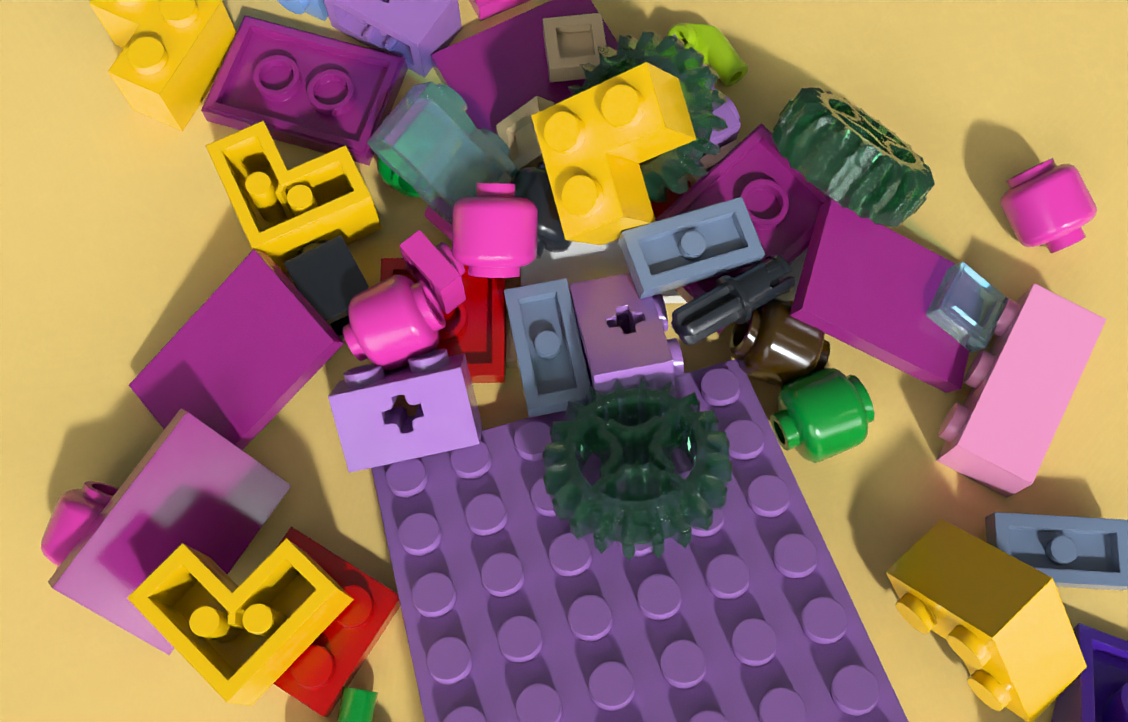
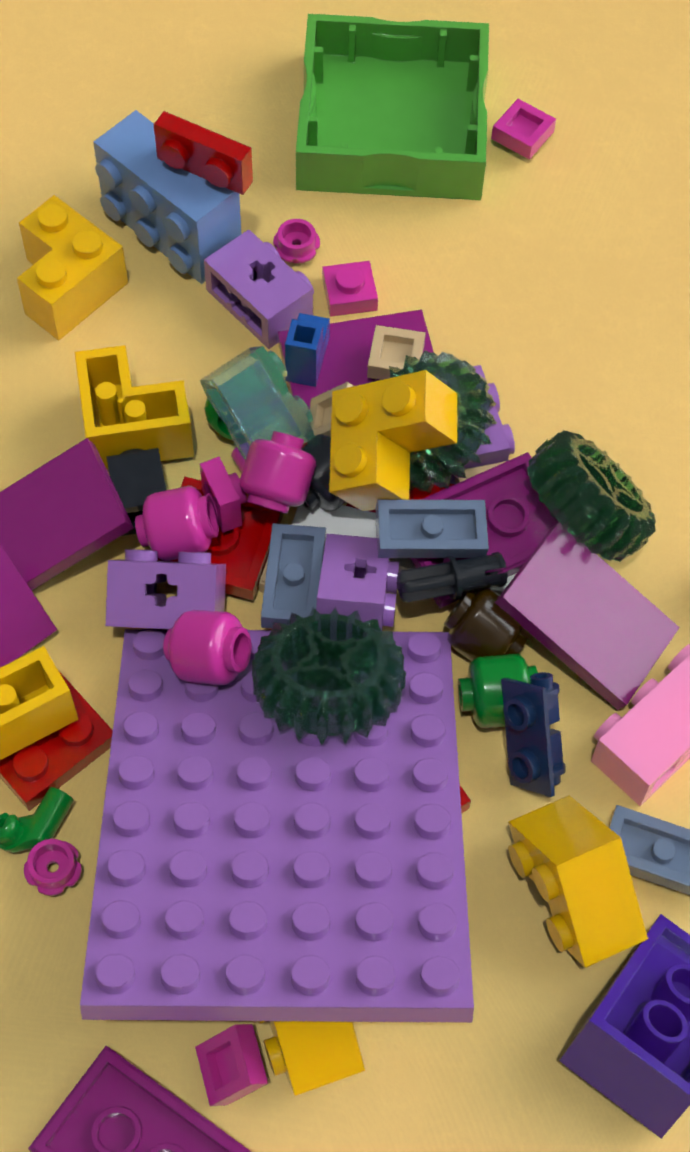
camera: 15 degrees right, 10 degrees down
magenta tile [201,15,408,165] -> none
lime arm [666,22,748,87] -> none
clear light blue tile [925,262,1008,353] -> none
none -> dark pink head [163,610,252,686]
none -> blue piece [285,313,330,387]
none -> dark blue hinge [501,672,566,797]

